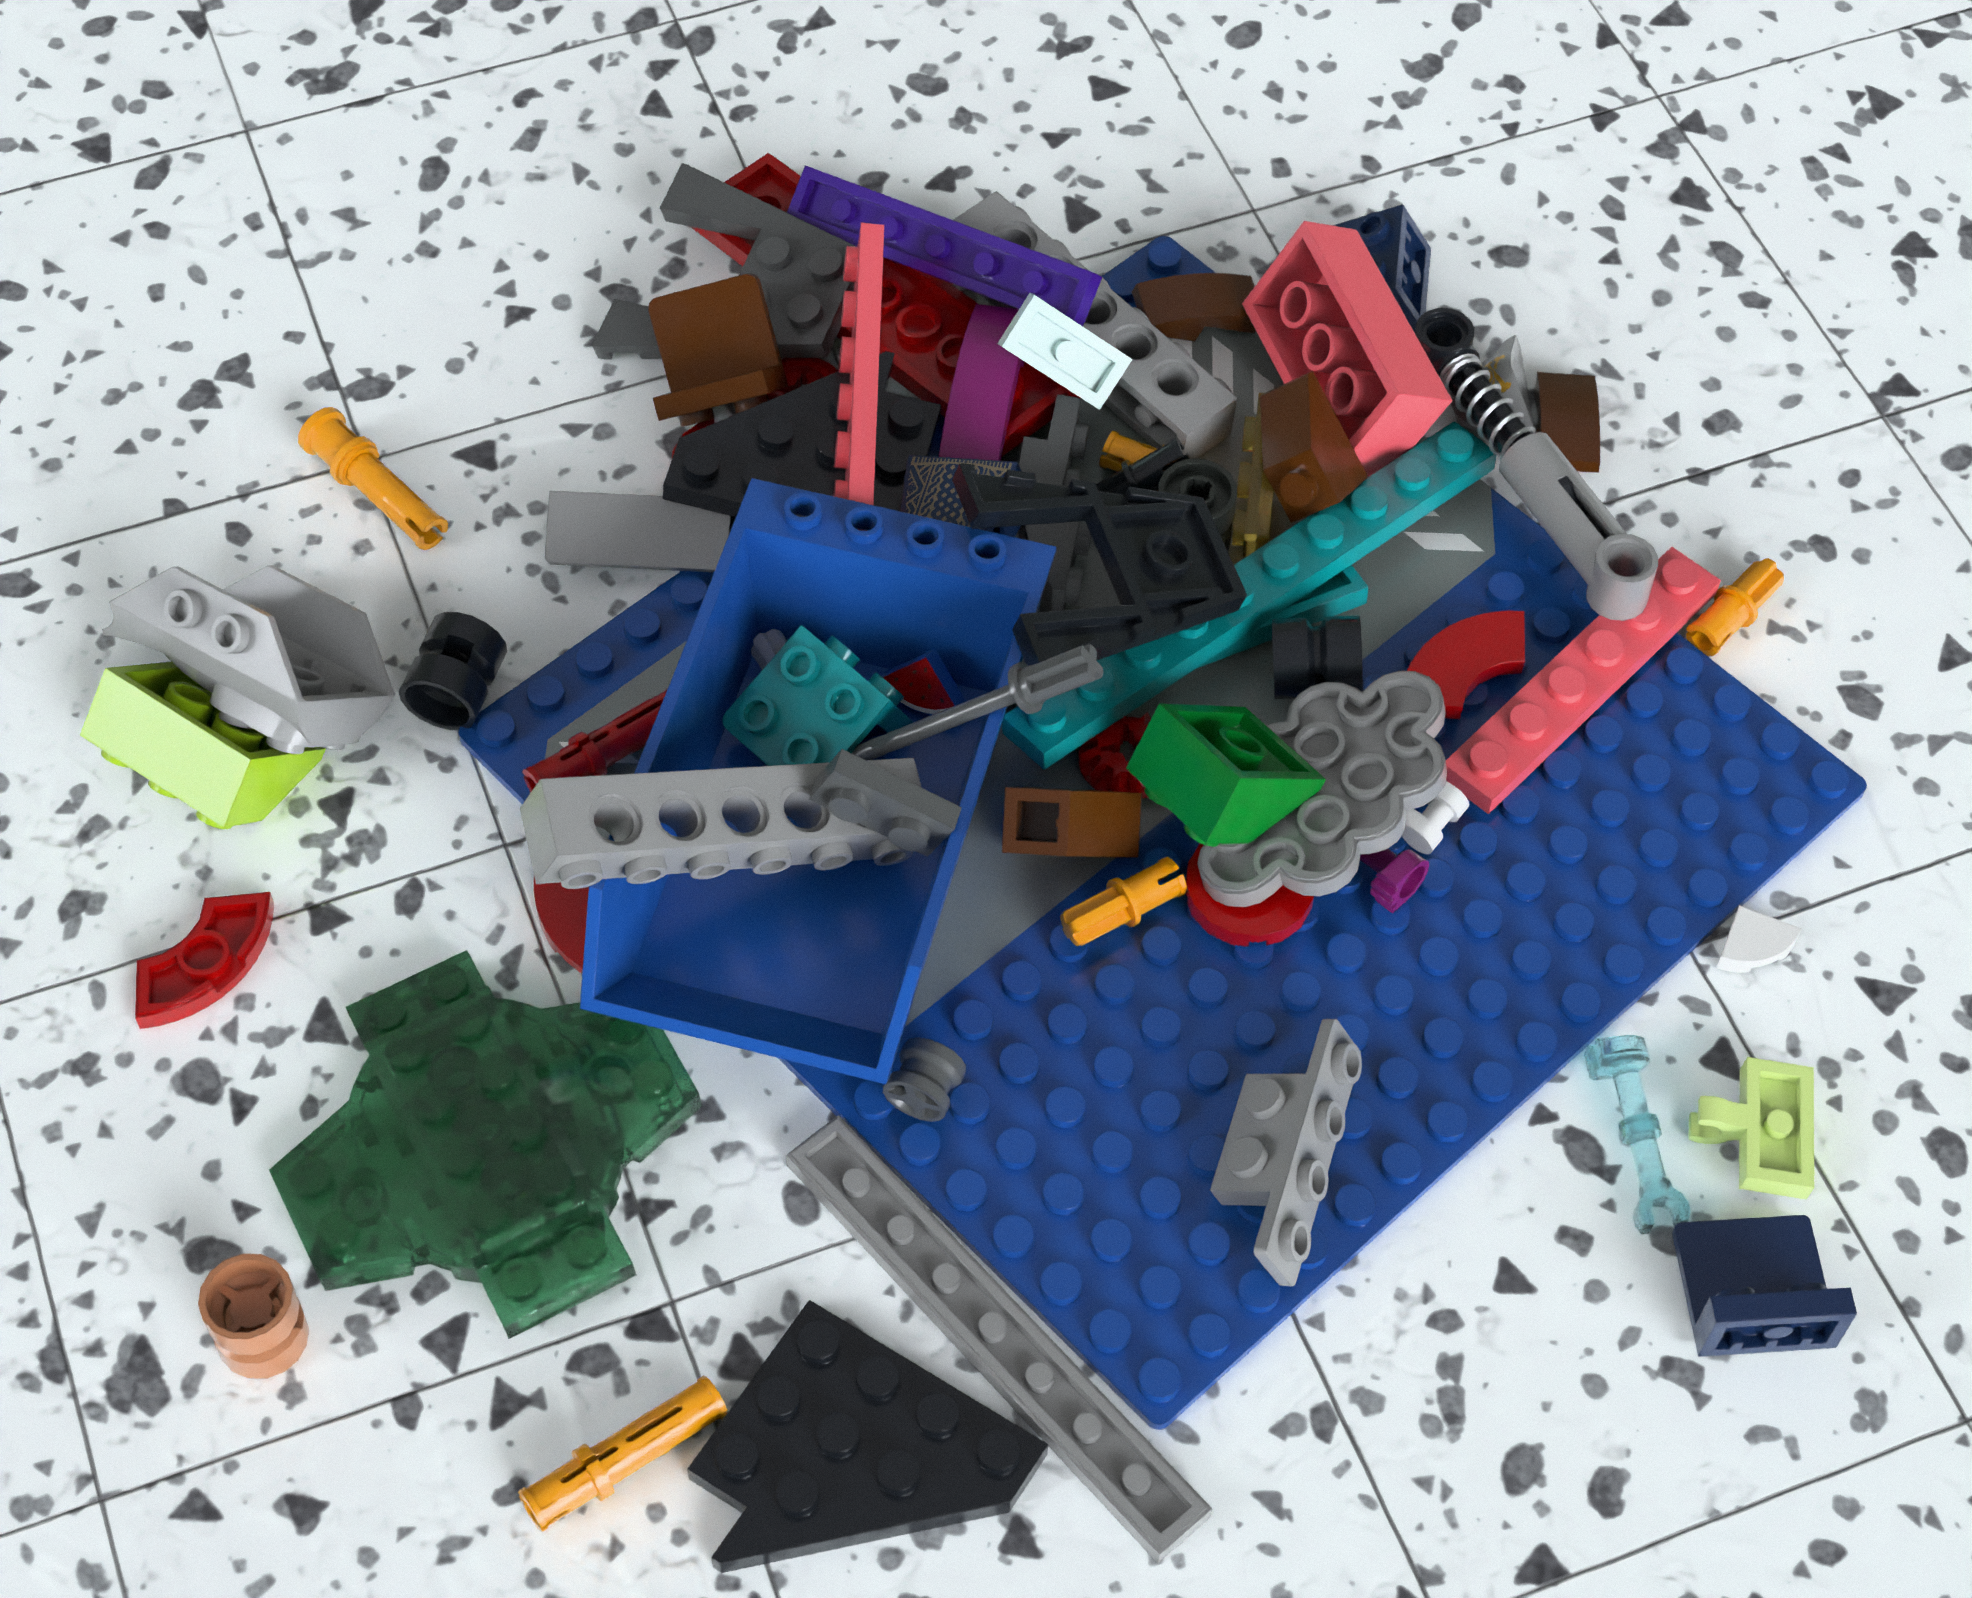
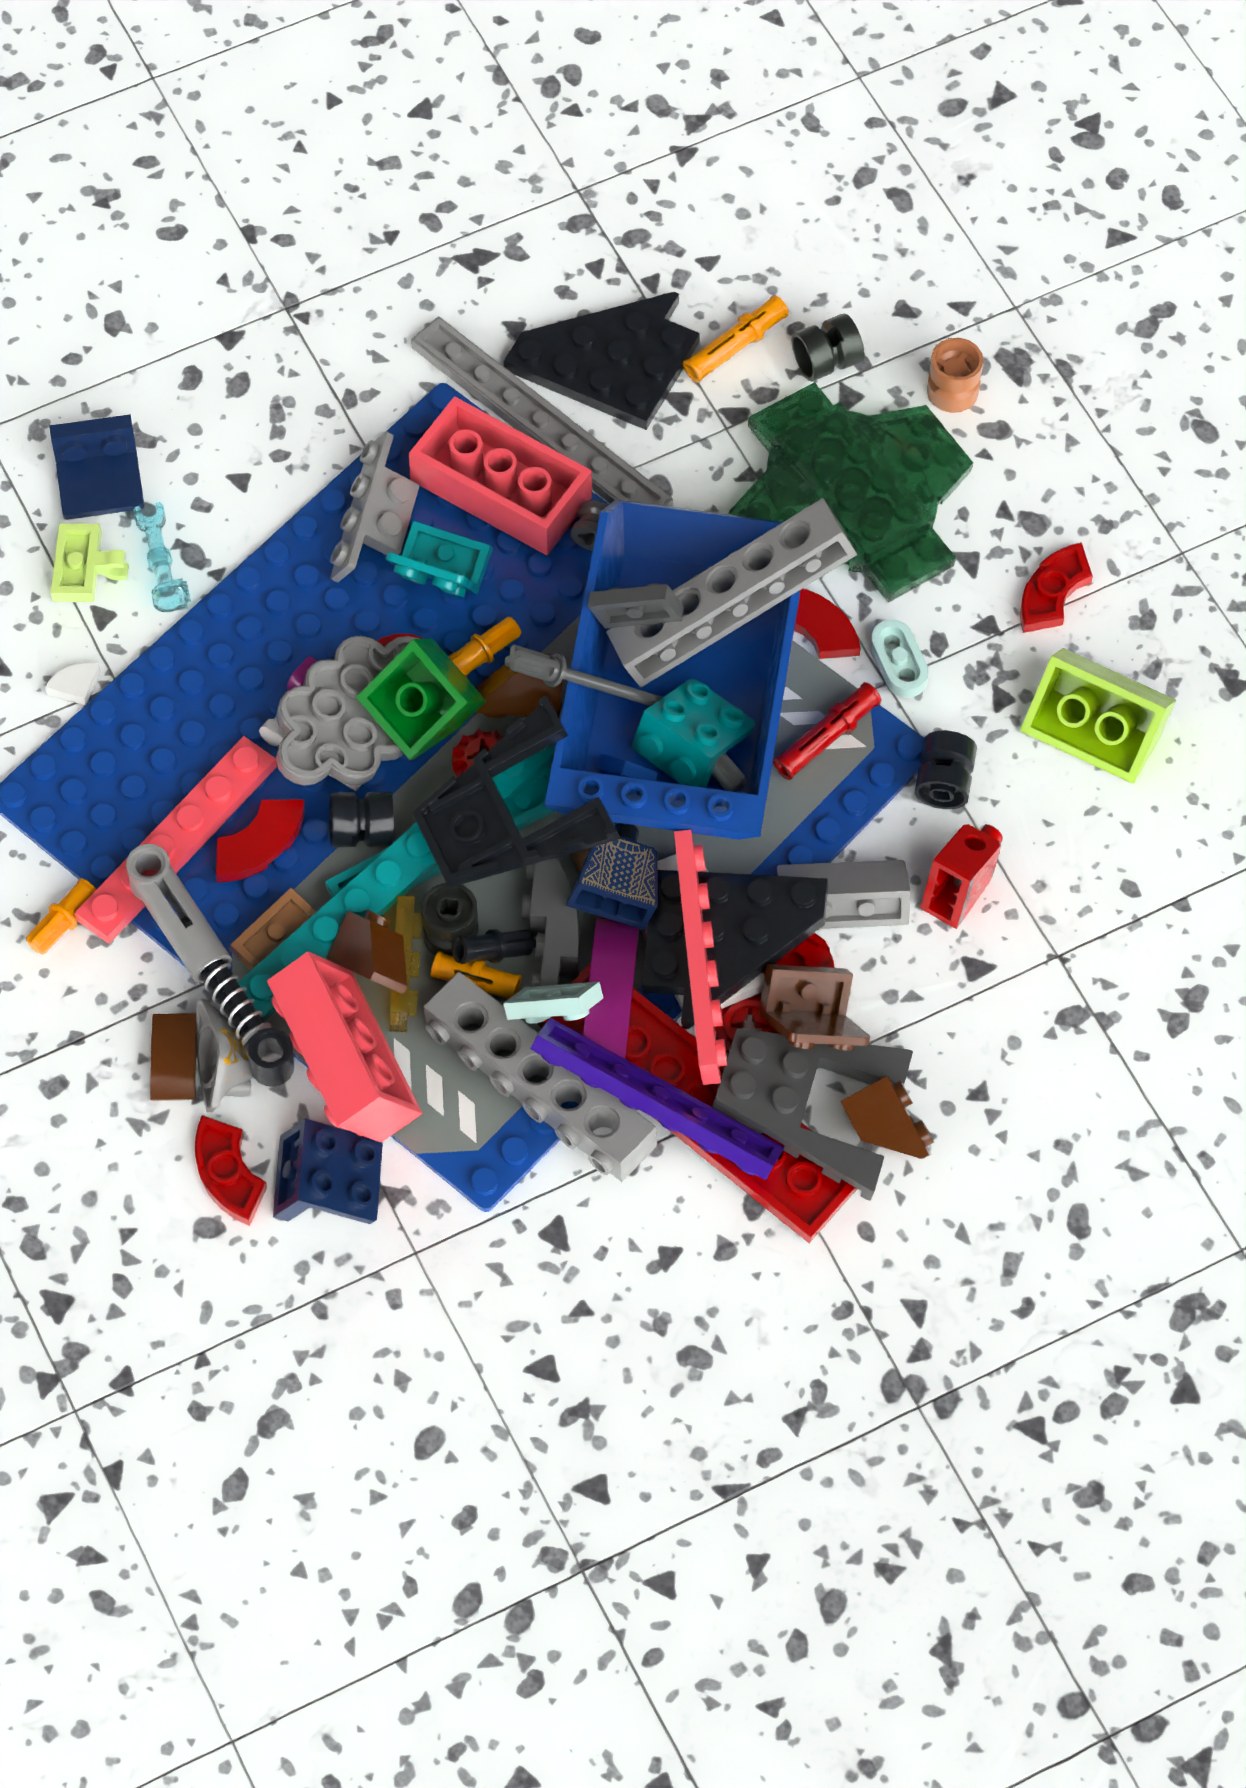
camera: 175 degrees right, 5 degrees up
light grey slope [102,565,395,754] -> none
light orange pin [298,407,448,550] -> none
reddish brown slope [1132,273,1256,342] -> none
none -> red tile [195,1115,267,1226]
none -> medium nougat plate [229,888,316,971]
none -> teal bracket [385,521,493,598]
none -> coral brick [409,396,592,556]
none -> pearl dark grey wheel [791,313,865,382]
none -> reddish brown slope [840,1076,934,1159]
none -> light aqua plate [871,620,929,698]
none -> red torso [920,824,1003,929]

